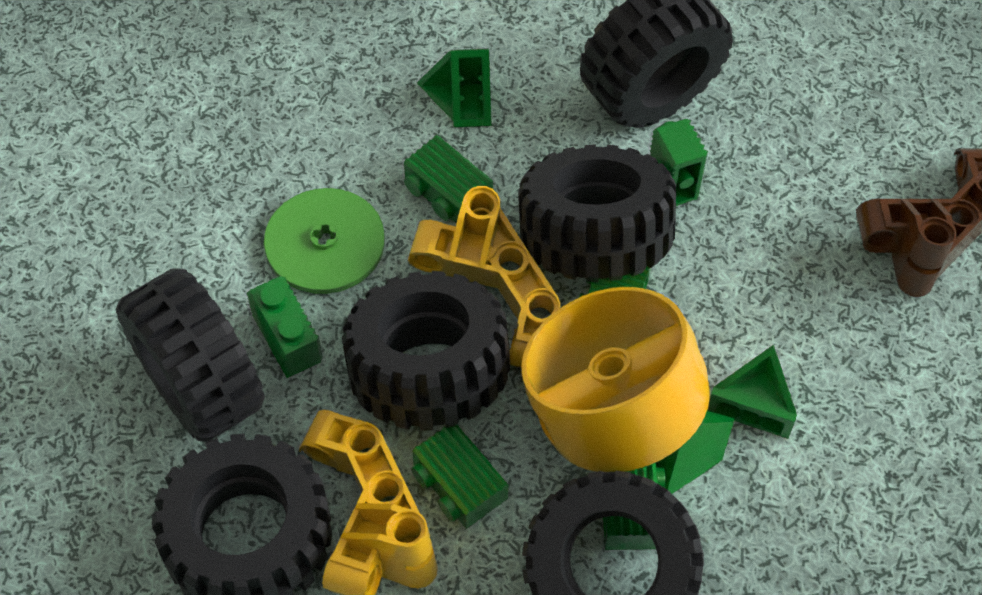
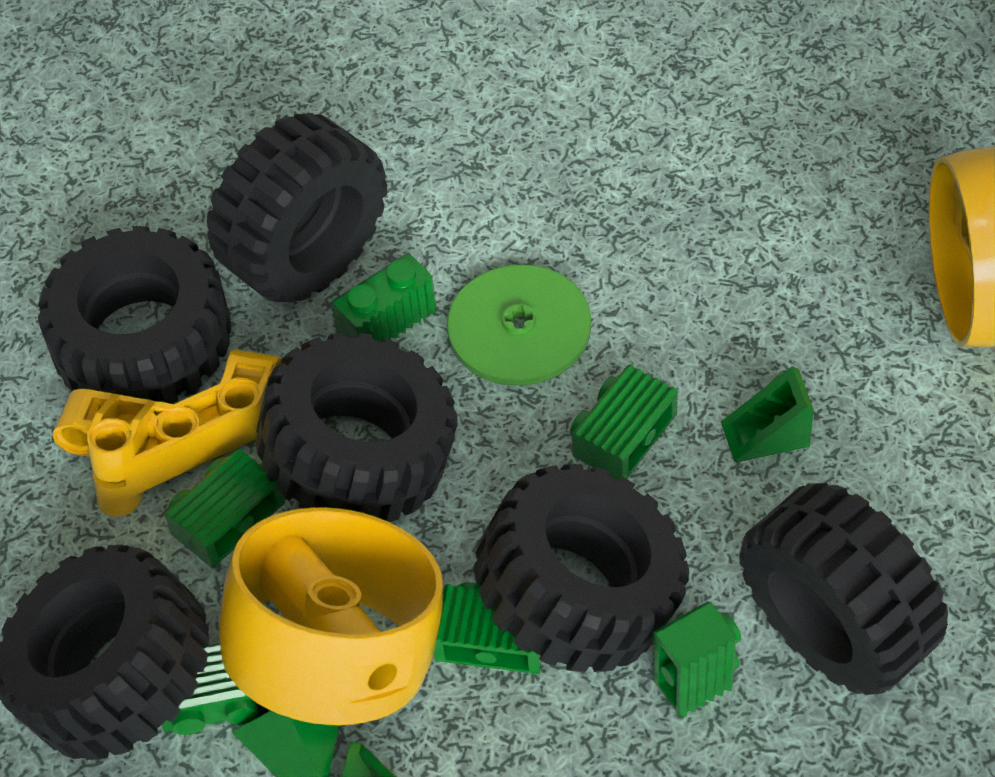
camera: 85 degrees right, 5 degrees down
yellow connector [408,186,560,368] -> none

